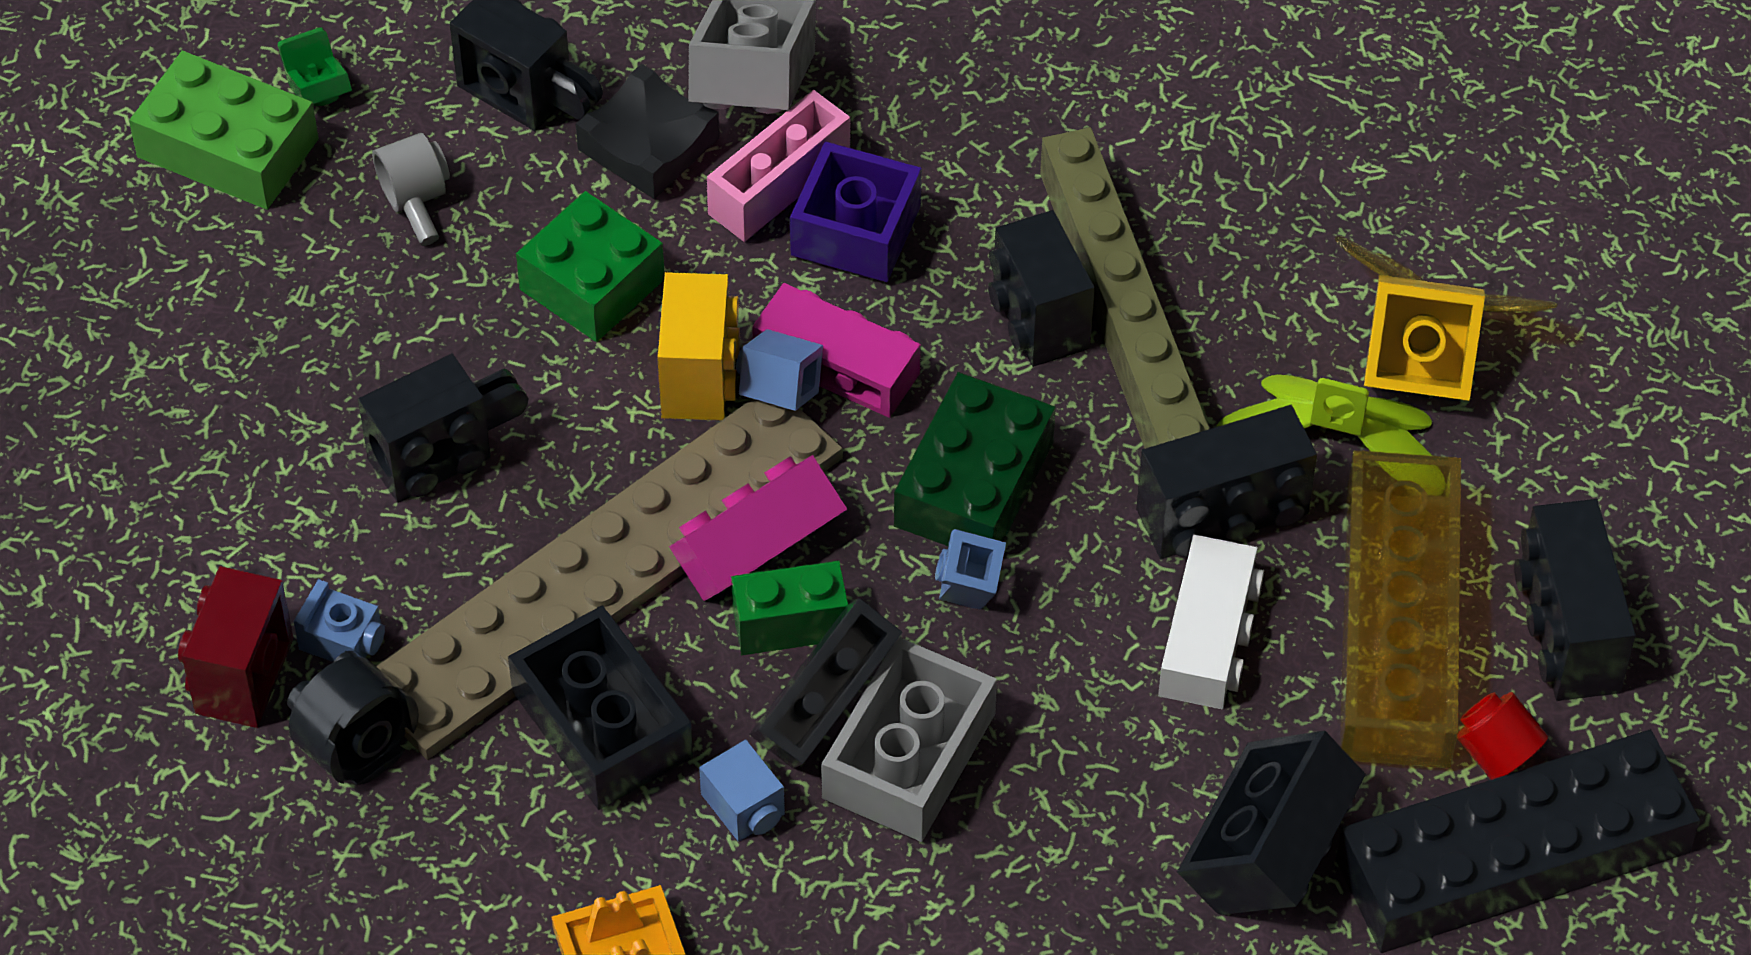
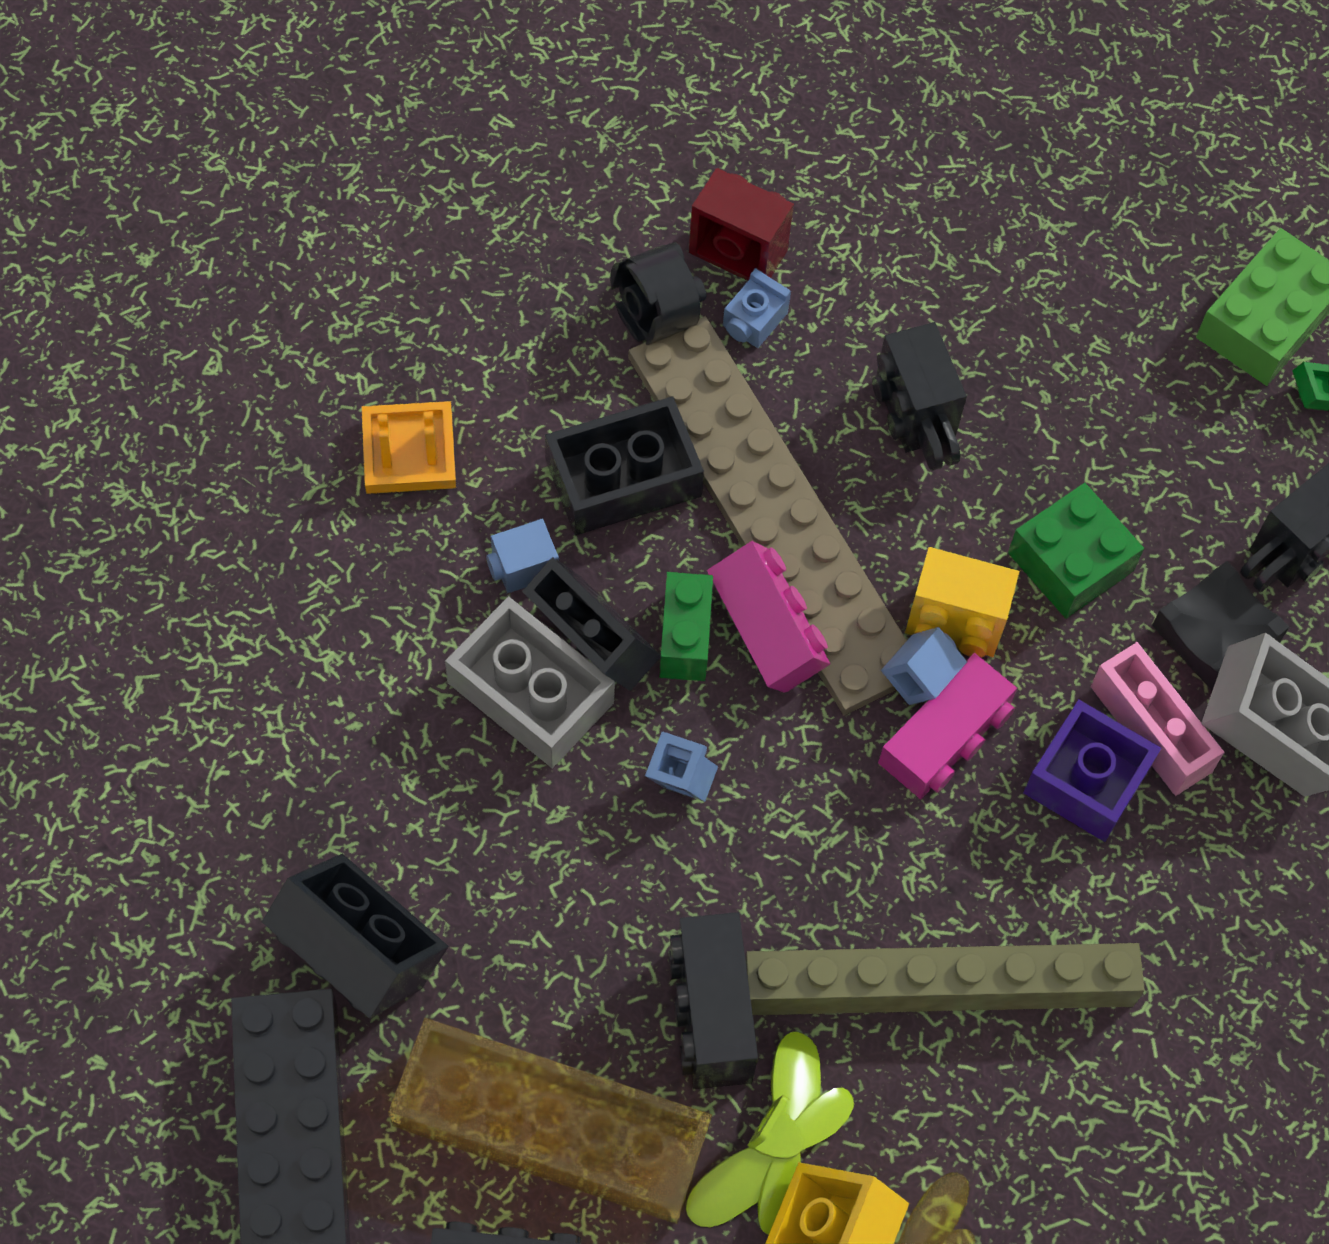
camera: 100 degrees right, 10 degrees up
light grey piece [372,133,450,246] -> none
dark green brick [894,372,1056,546] -> none
black brick [988,210,1094,367] -> none
white brick [1158,534,1264,709] -> none
red piece [1456,692,1549,780] -> none

